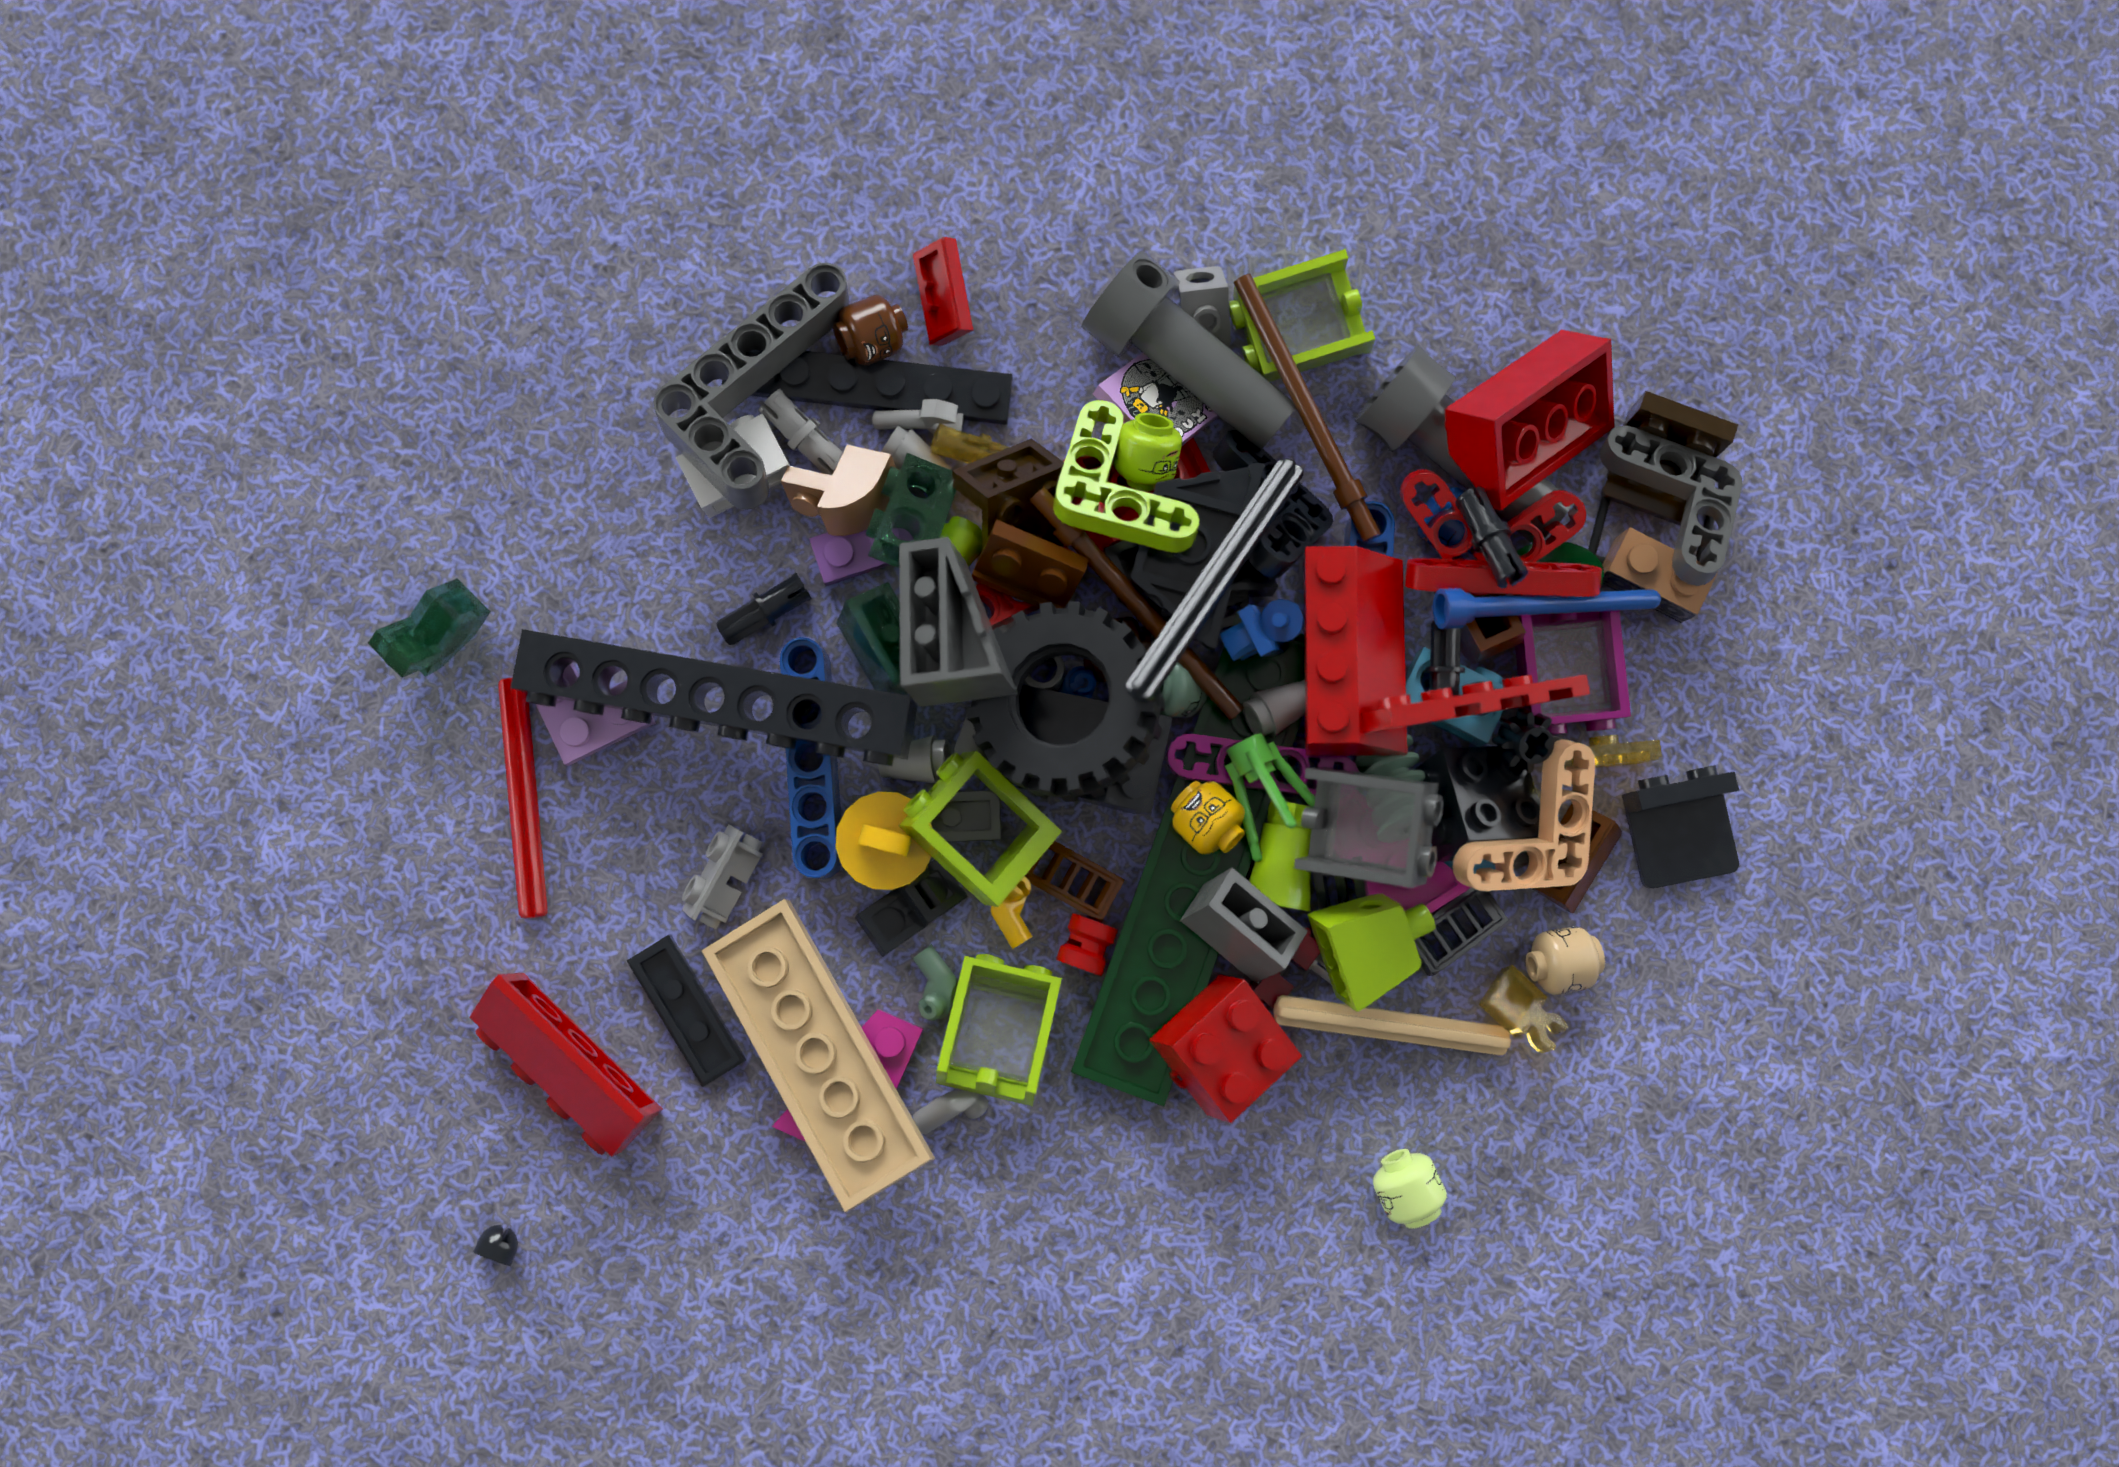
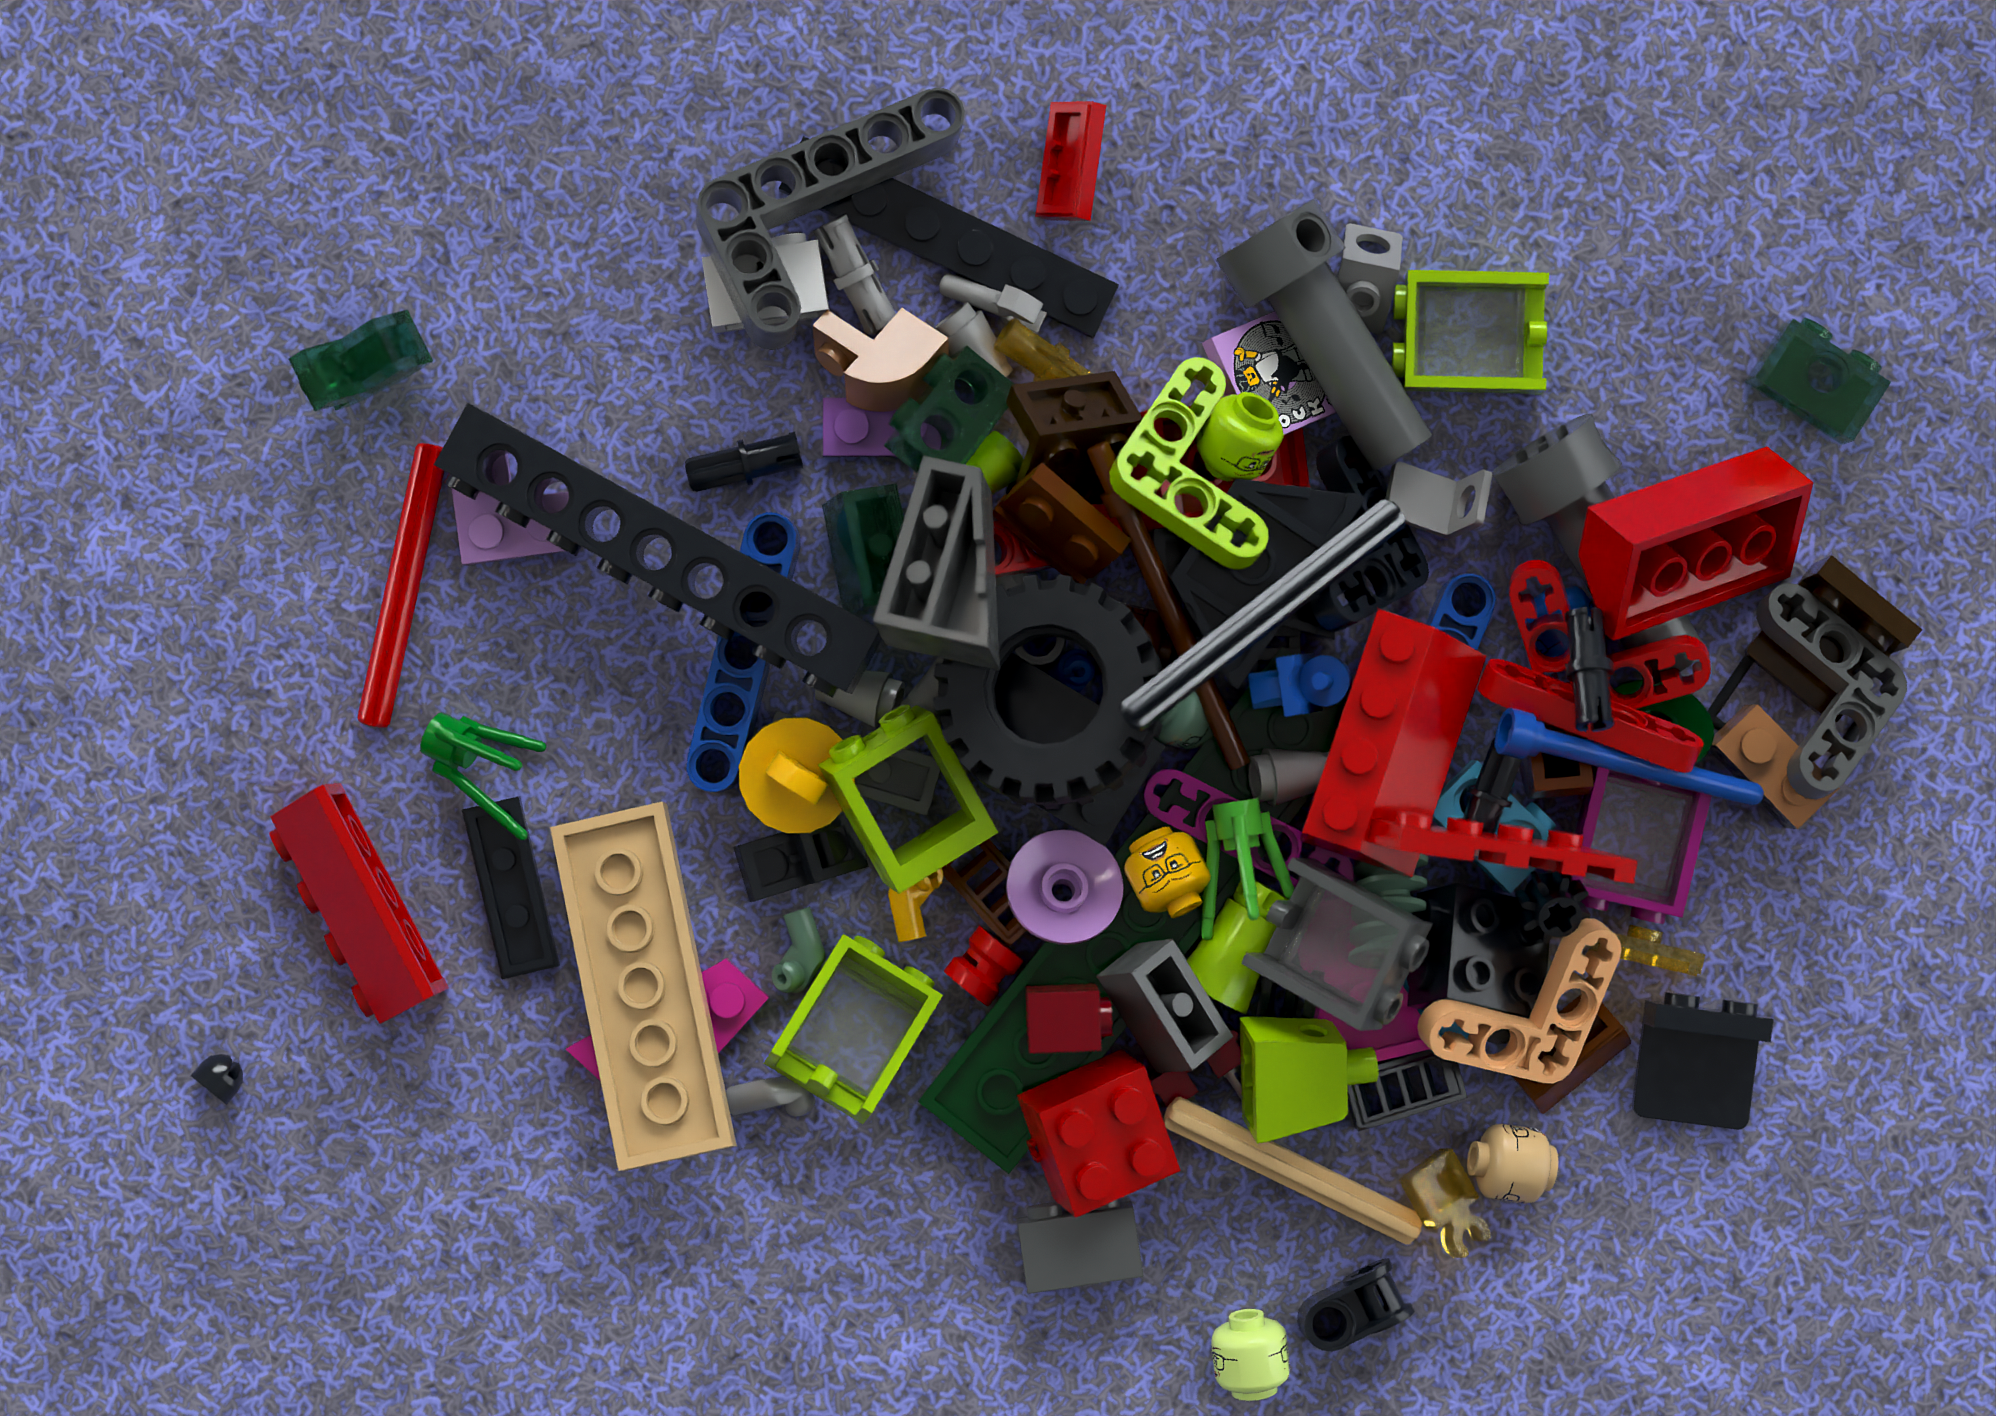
camera: 20 degrees right, 5 degrees up
light grey hinge [682,824,763,929] -> none
reddish brown head [833,295,908,366] -> none
reddish brown bar [1233,274,1381,543] -> none
none -> green plant [420,712,546,840]
none -> lavender dish [1006,830,1123,945]
none -> dark grey brick [1017,1199,1144,1294]
none -> dark red brick [1025,983,1112,1053]
none -> black piece [1297,1258,1415,1352]
none -> light grey bracket [1386,462,1492,540]
none -> clear green brick [1745,318,1891,445]

